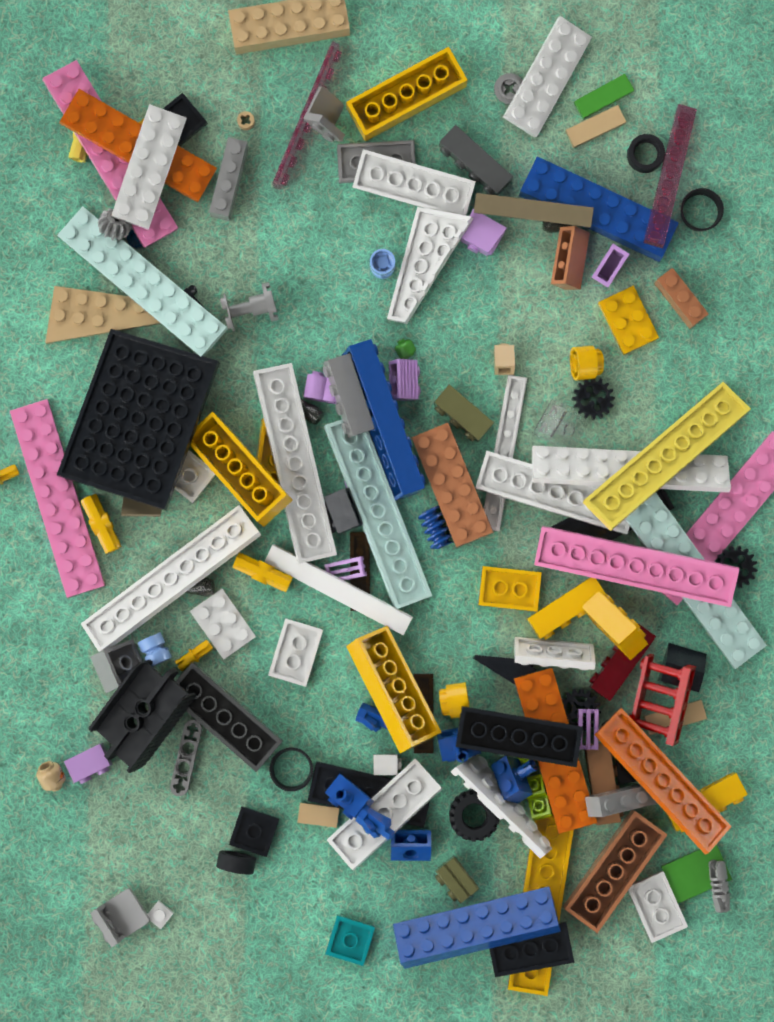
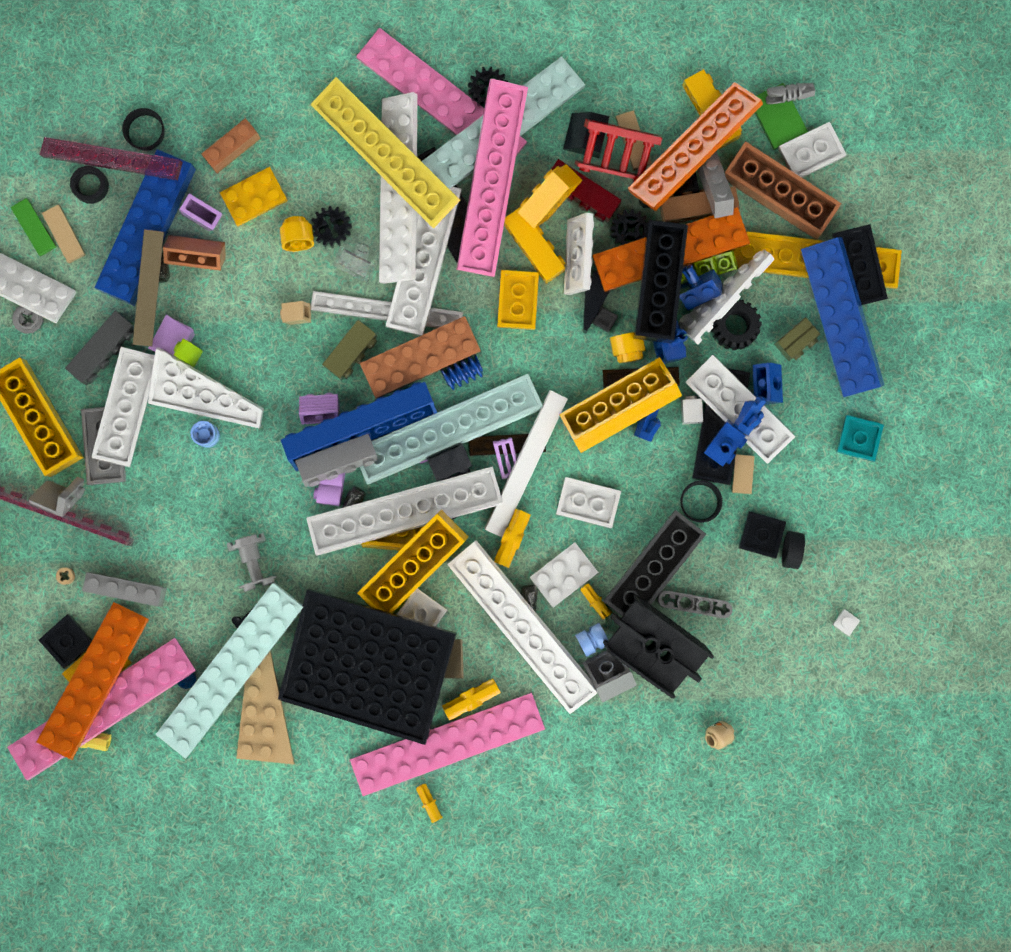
camera: 90 degrees left, 0 degrees up
lavender brick [64,743,113,784] -> none
light grey bracket [90,888,150,947] -> none
light grey gear [98,208,132,241] -> none
white plate [111,104,187,230] -> none
bright green piece [395,338,416,359] -> none
lavender tile [578,709,599,750] -> none
none -> lime slope [174,338,203,367]
none -> dark grey tile [592,307,618,333]

